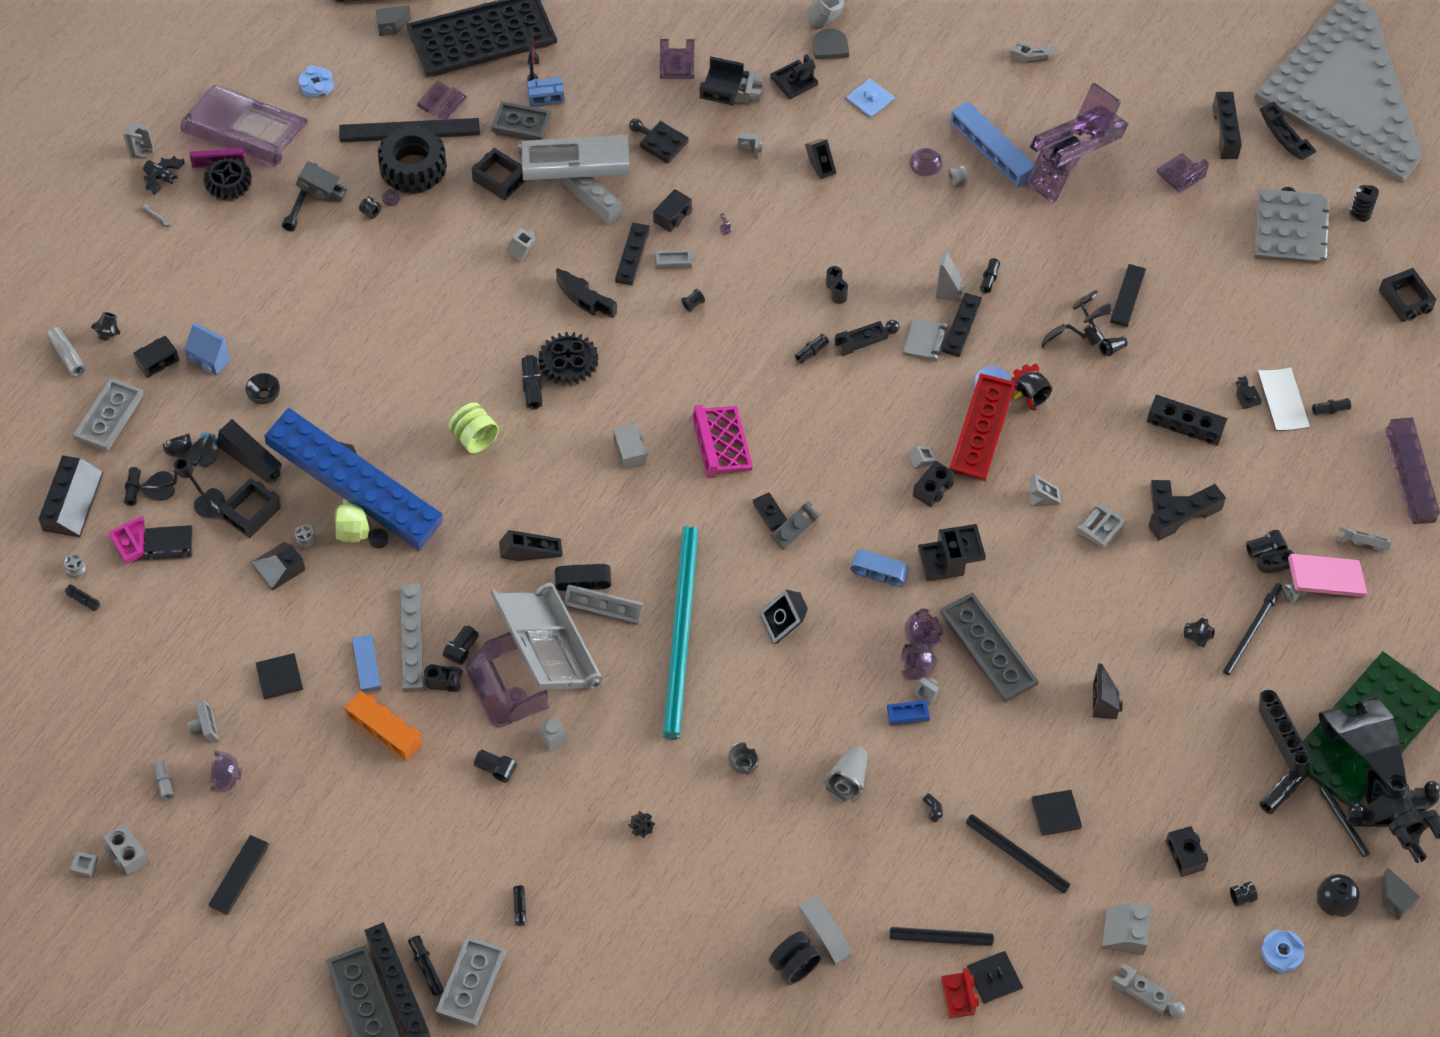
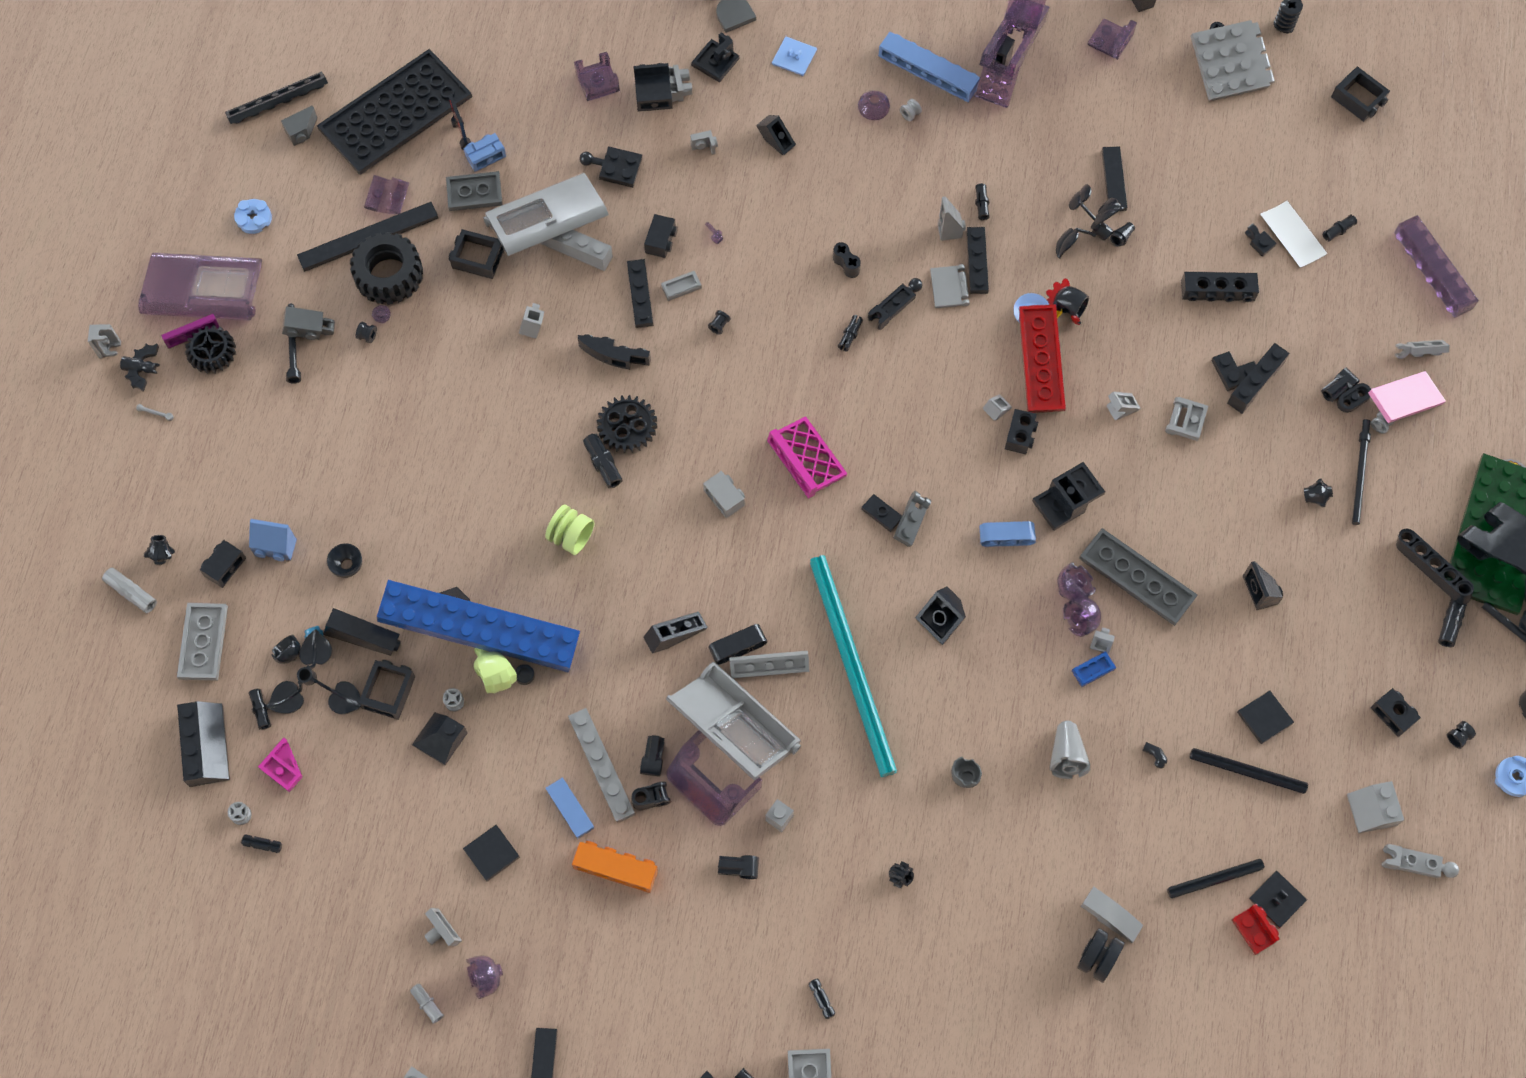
camera: 20 degrees left, 10 degrees up
black piece [144,525,192,560] -> none

